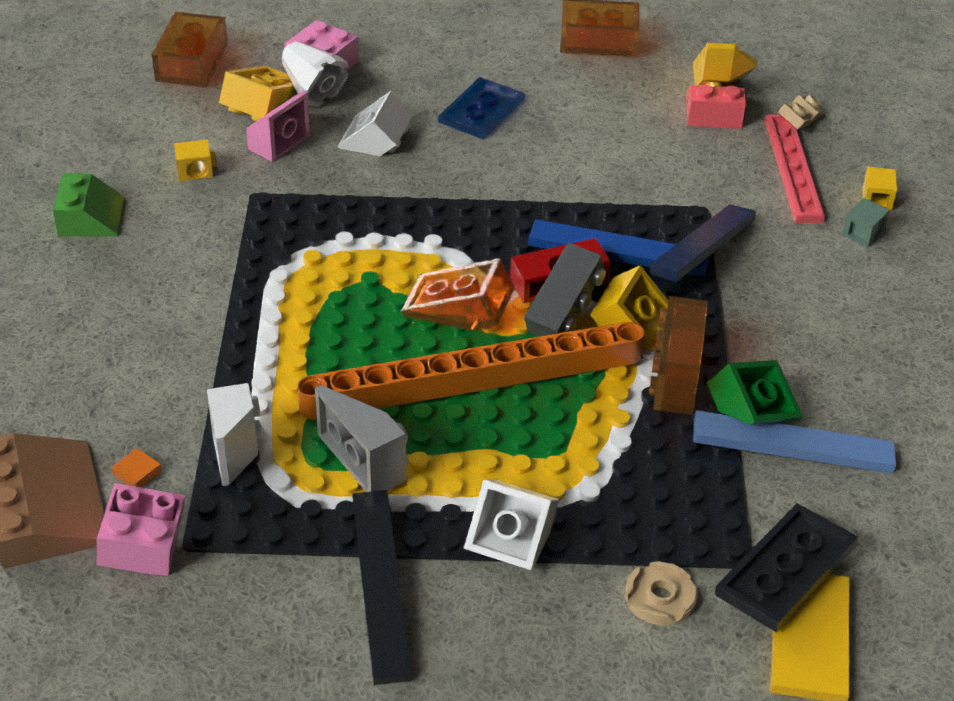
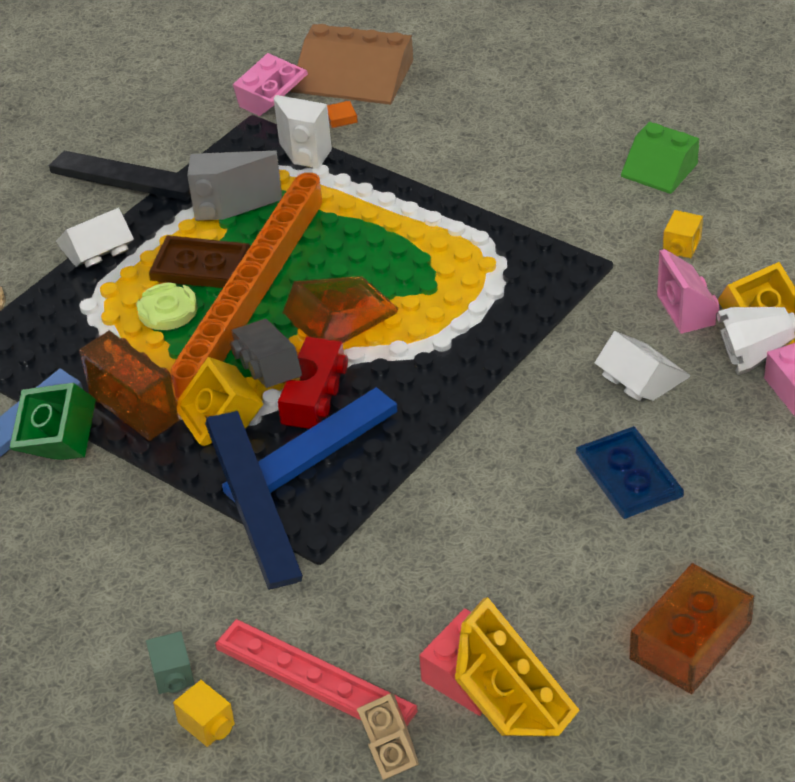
camera: 130 degrees right, 0 degrees up
none -> yellowish green tile [136,282,198,330]
none -> reddish brown tile [149,235,250,288]

